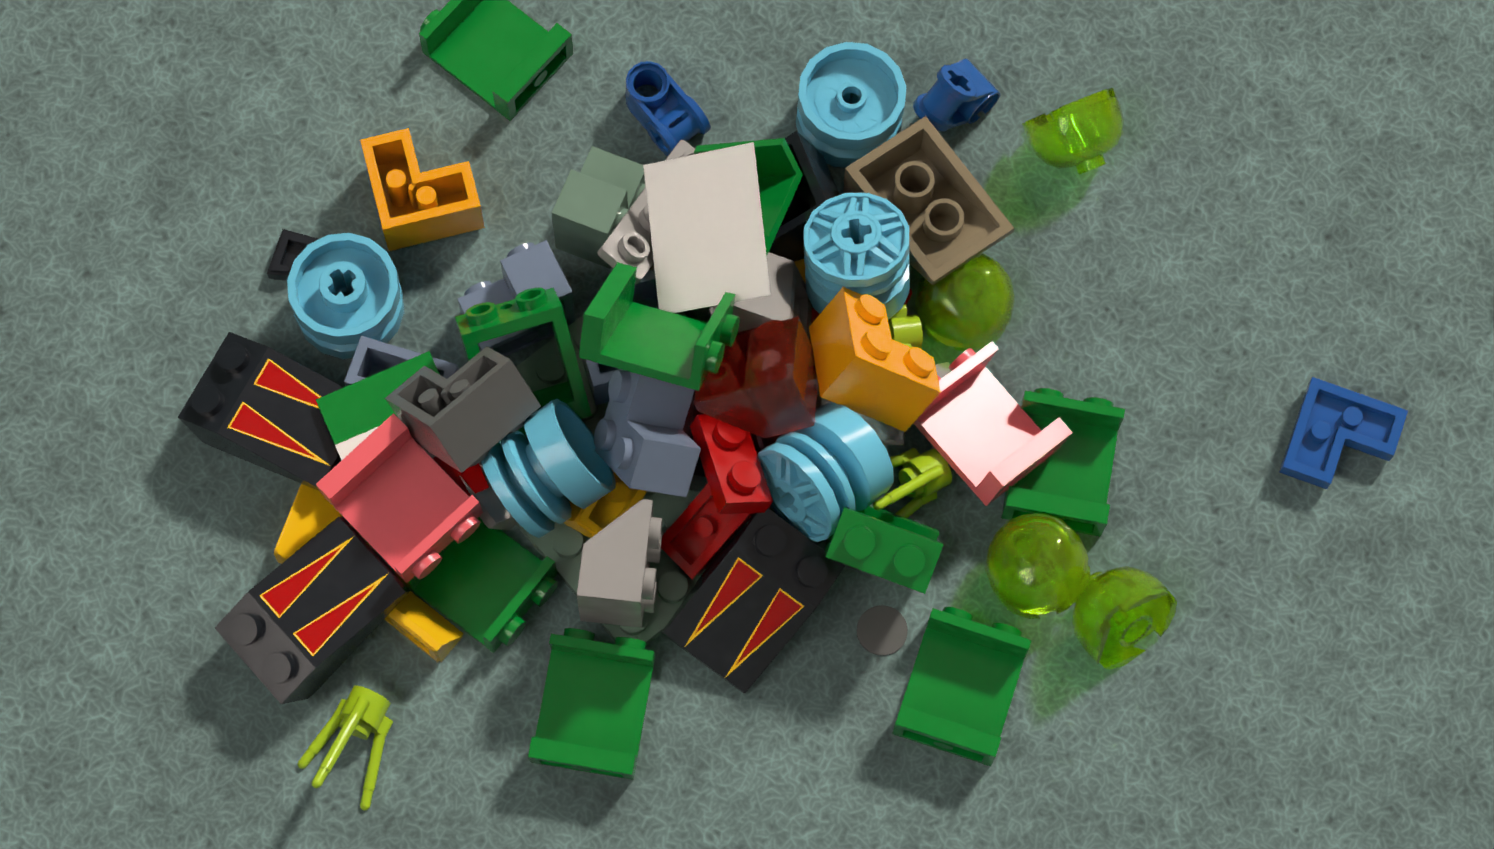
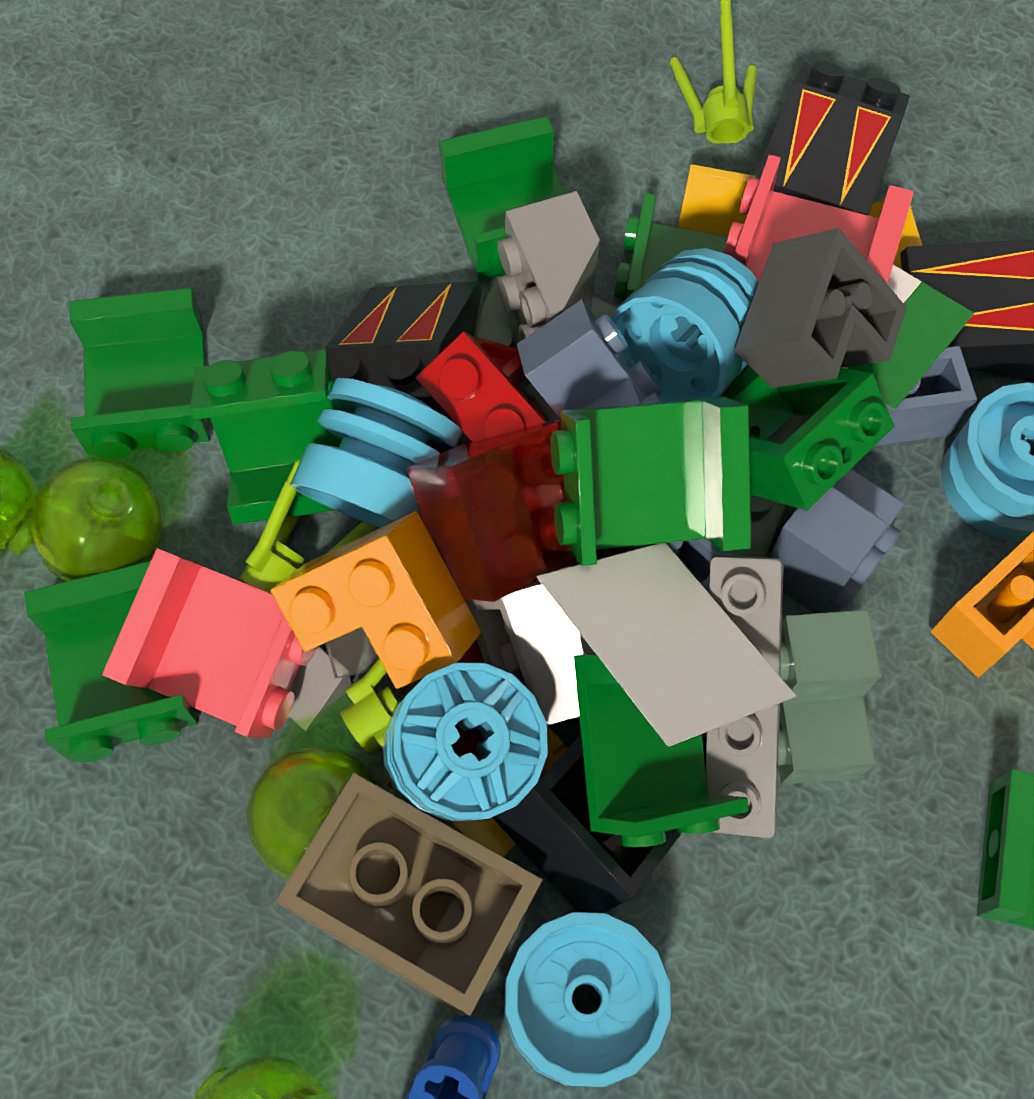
camera: 155 degrees right, 5 degrees down
blue piece [625,61,711,156] -> none

